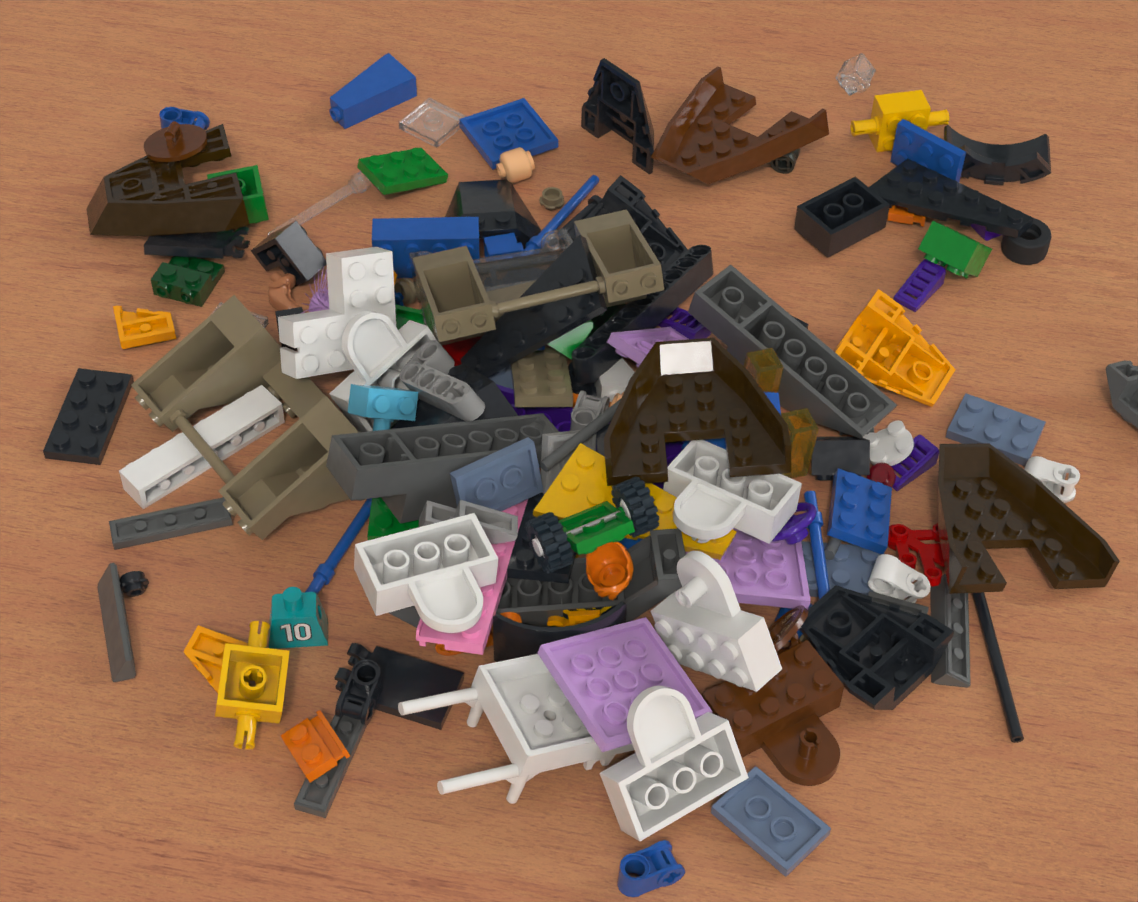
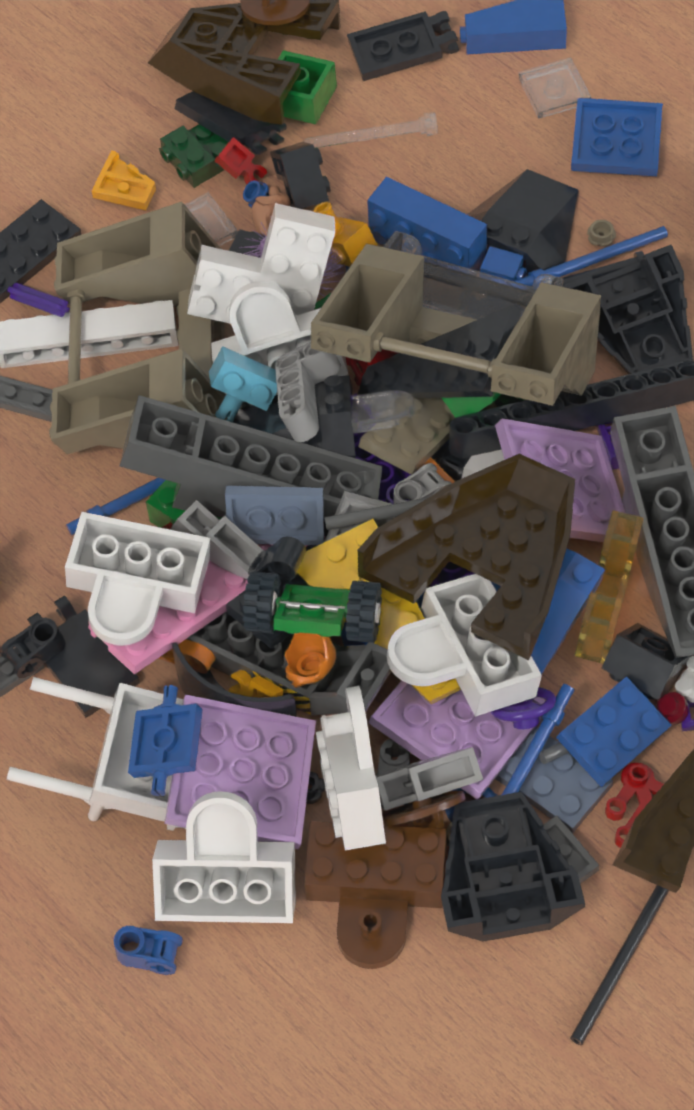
camera: 40 degrees right, 10 degrees up
teal torso [268,587,328,649] -> none
green plate [357,148,448,195] -> none
light nougat head [496,147,535,184] -> none
sand blue plate [711,766,831,877] -> none
white piece [868,554,931,603] -> none
dark grey slope [930,574,971,688] -> none
none -> dark purple axle [8,283,70,317]
none -> blue plate [128,685,203,796]
none -> red plate [214,137,268,184]
none -> blue plate [243,180,269,208]
none -> black piece [248,536,306,588]
none -> black tile [347,11,459,81]
none -> clear tile [351,391,416,433]
none -> light grey slope [375,747,483,811]

